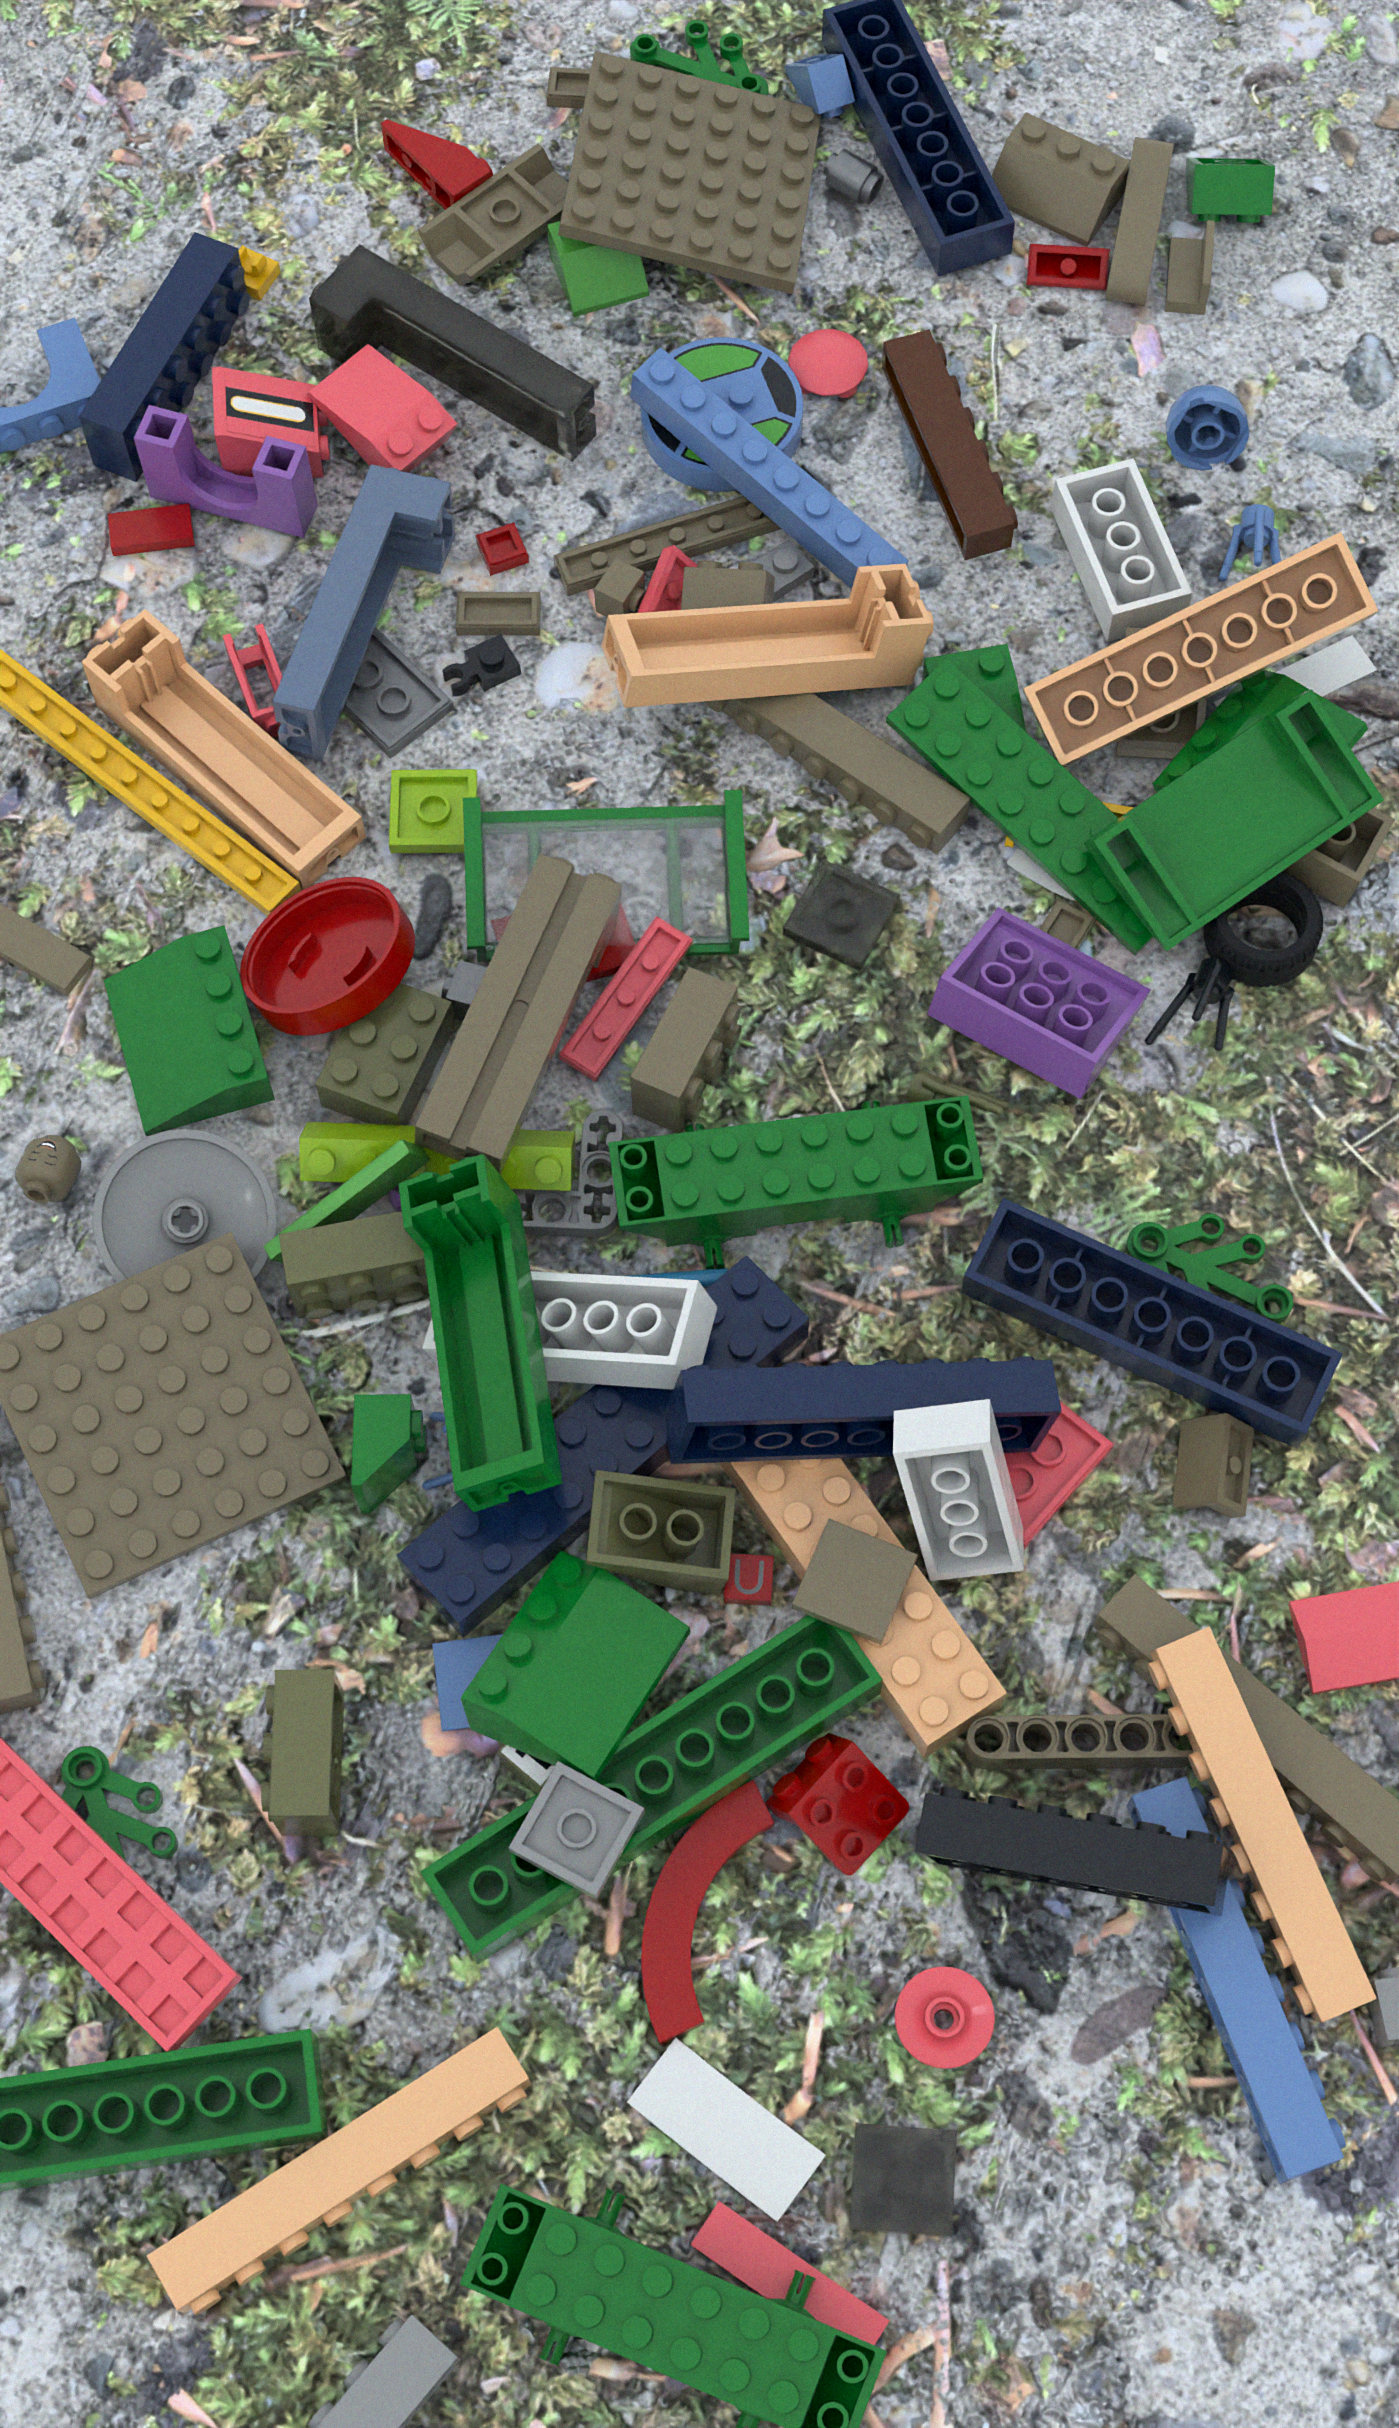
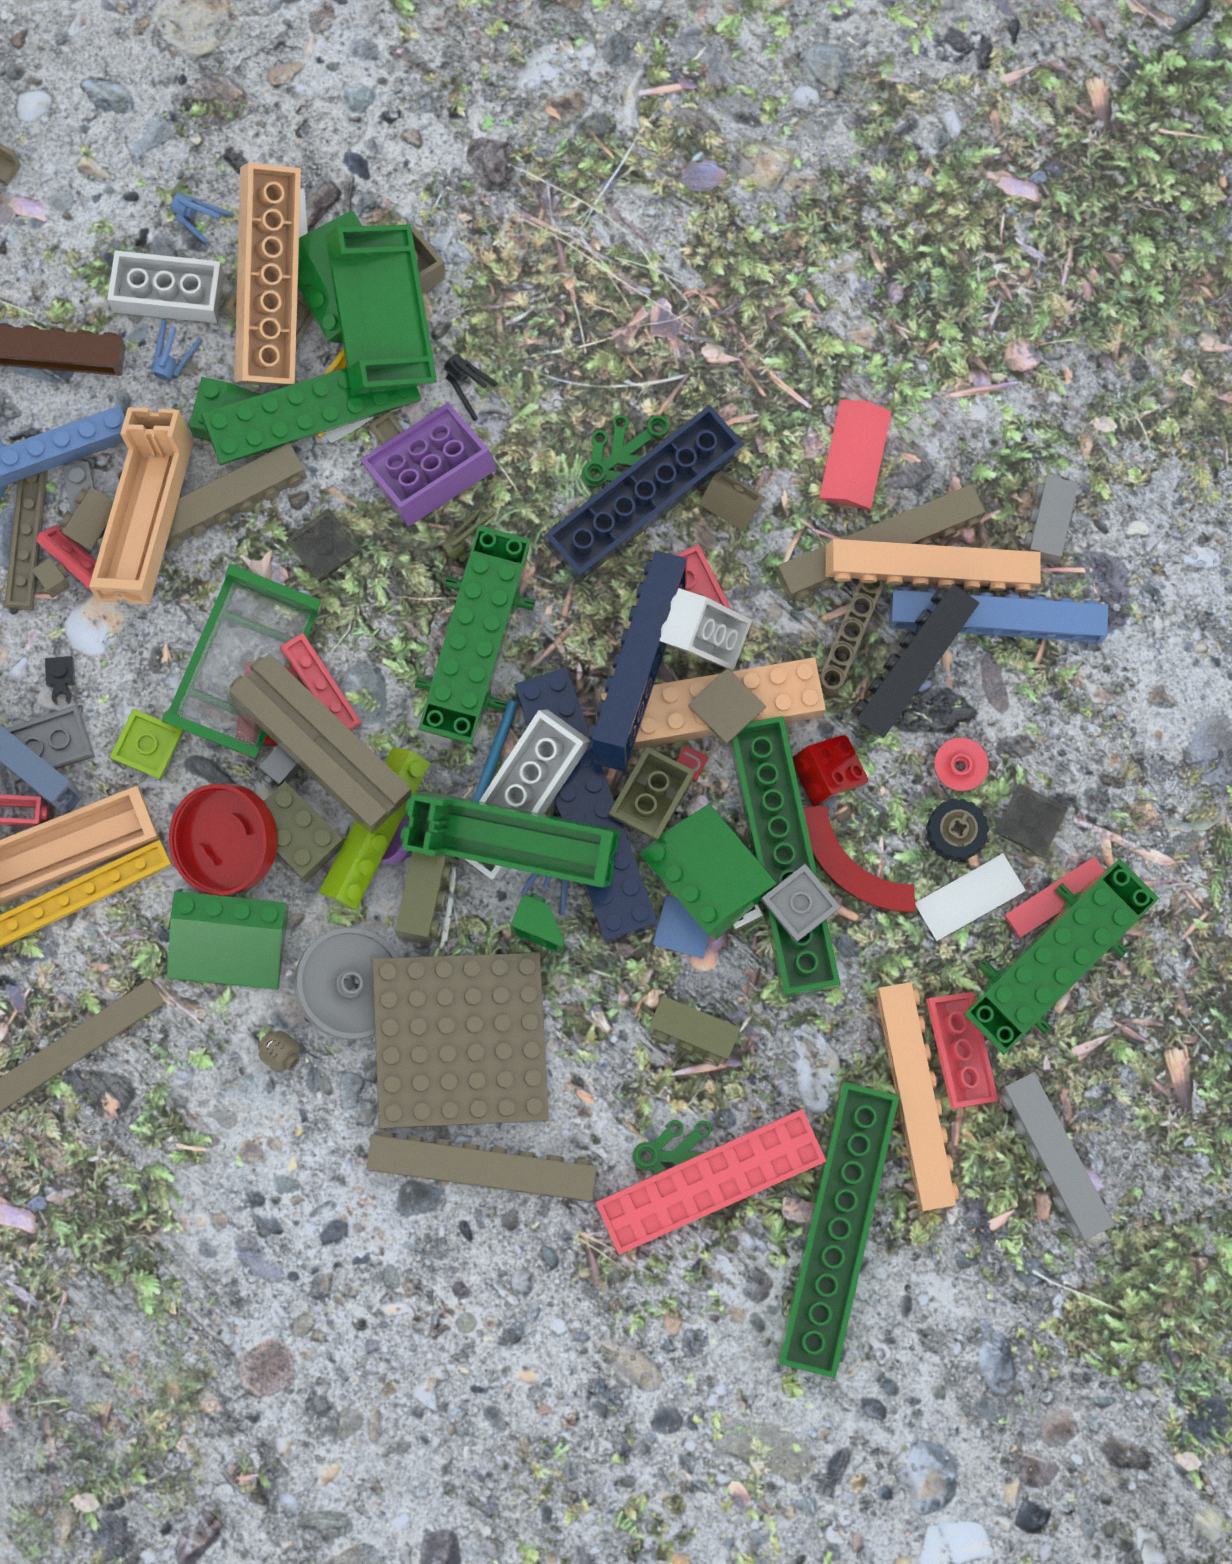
camera: 75 degrees left, 10 degrees up
bright green tile [264,1139,430,1263] -> none
dark tan tile [456,592,541,636] -> none
light grey beam [512,1110,623,1238] -> none
dark tan brick [630,967,742,1133] -> none
medium blue cylinder [1166,384,1249,471] -> none
black tyre [1203,872,1323,988] -> none
none -> medium blue plant [151,319,202,381]
none -> black wheel [926,799,989,862]
none -> coral slope [926,992,999,1109]

